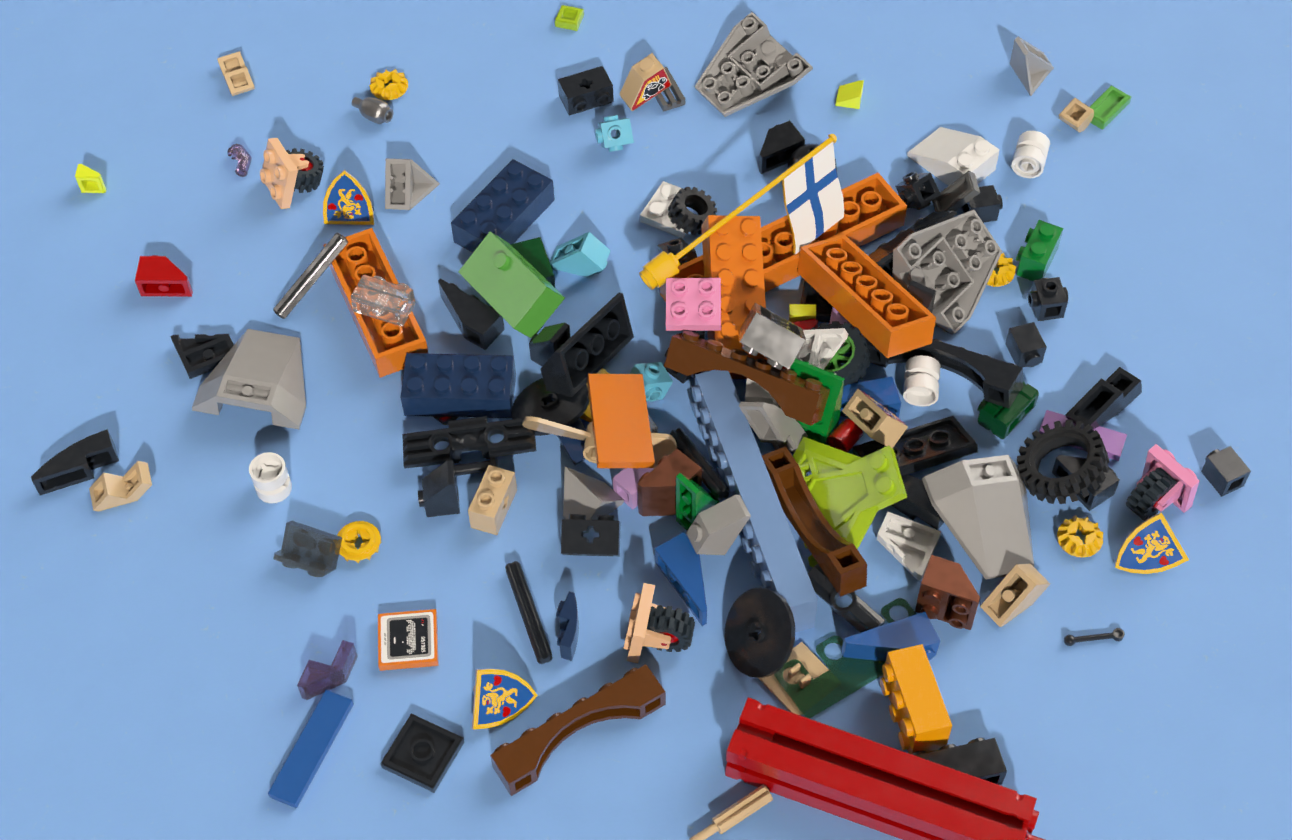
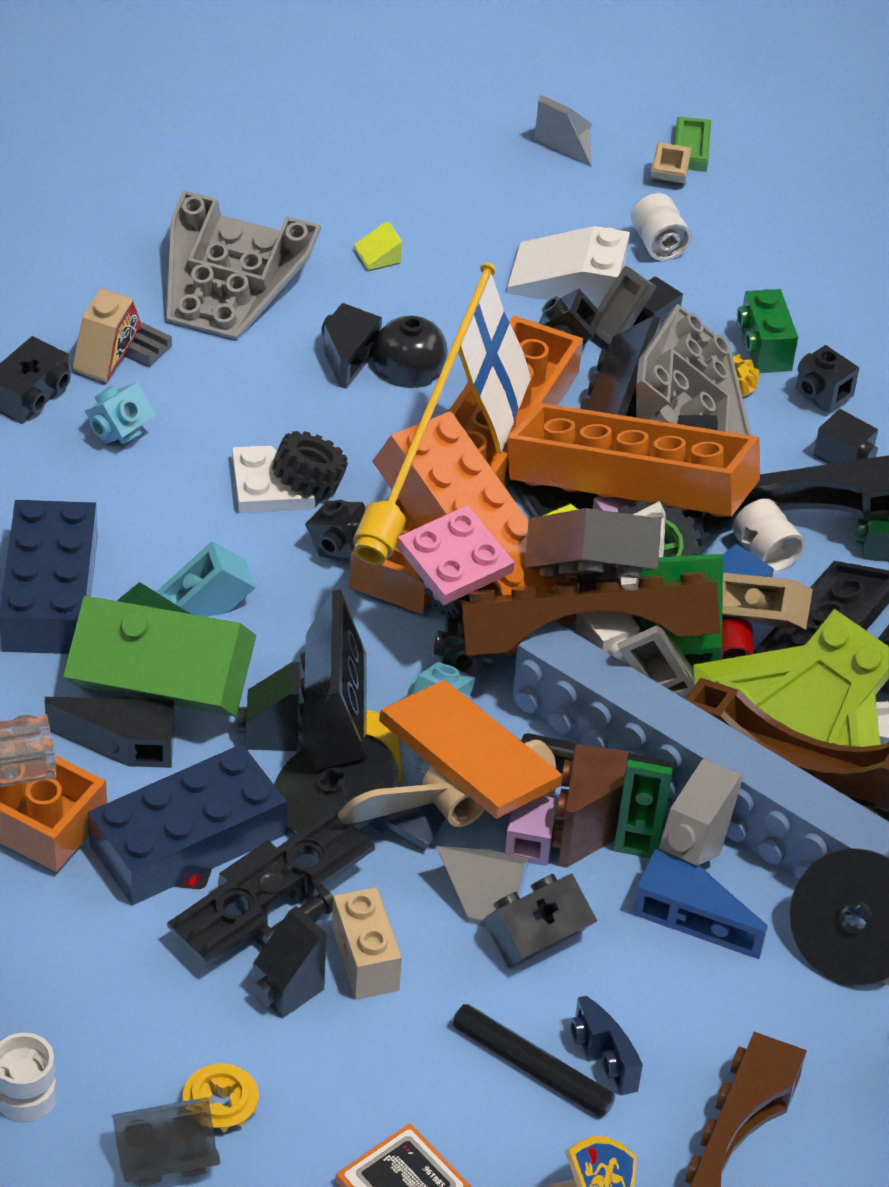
camera: 40 degrees left, 10 degrees down
plate [623,583,695,663] -> none

